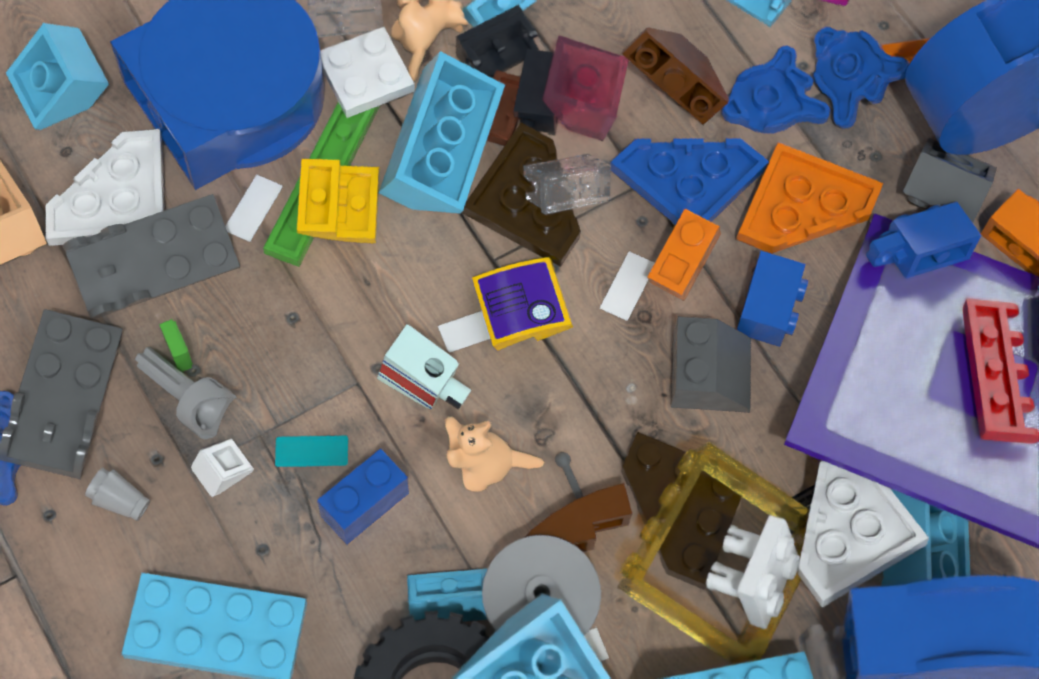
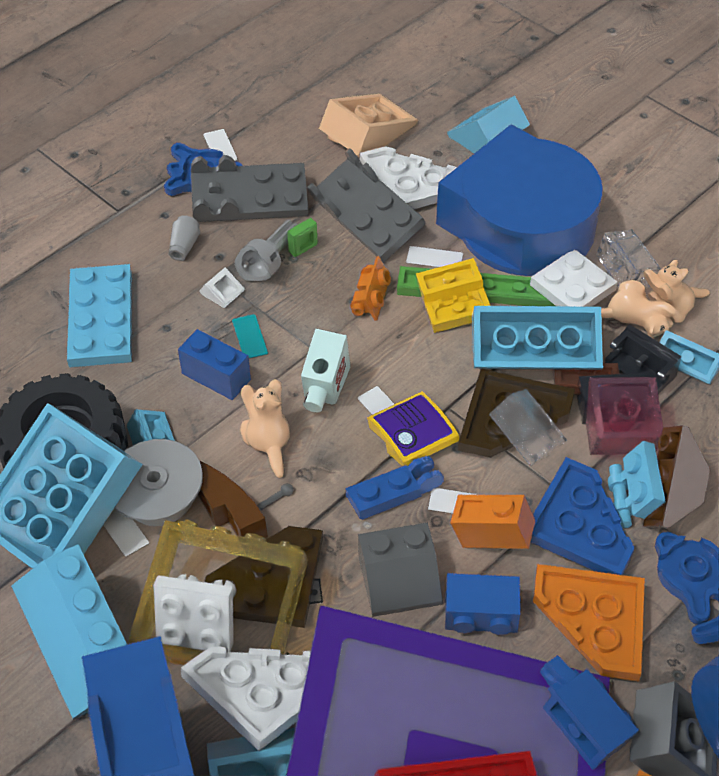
camera: 80 degrees right, 15 degrees down
none -> blue hinge [345,456,444,520]
none -> orange hinge [350,256,391,321]
none -> medium azure plate [607,441,665,528]

